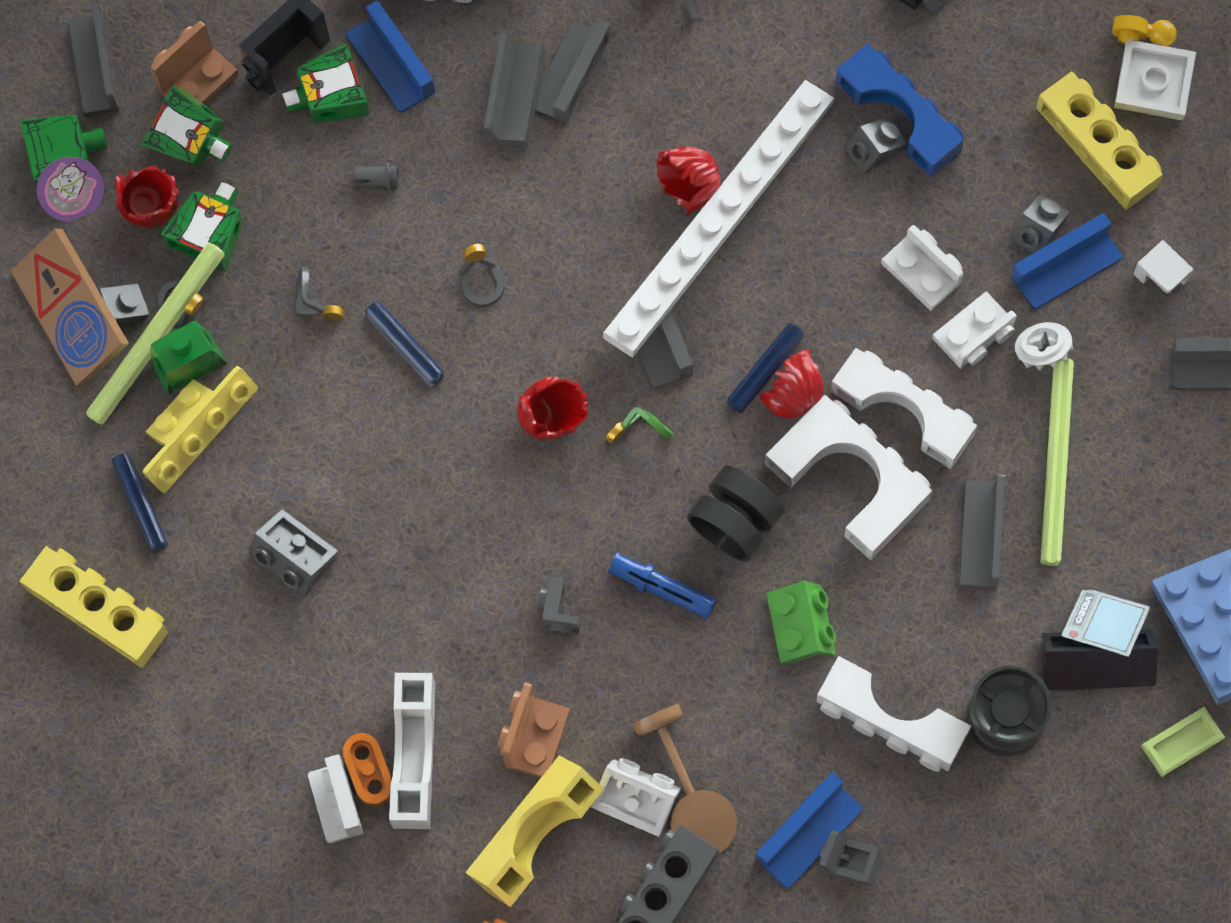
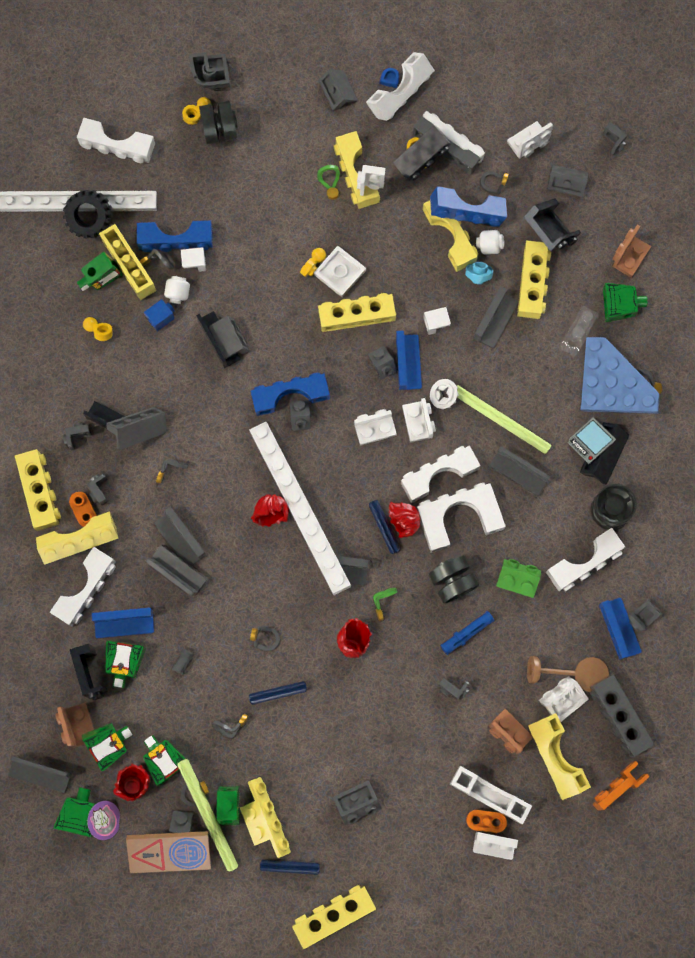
camera: 65 degrees left, 5 degrees up
yellowish green tile [1141,707,1225,777] -> none

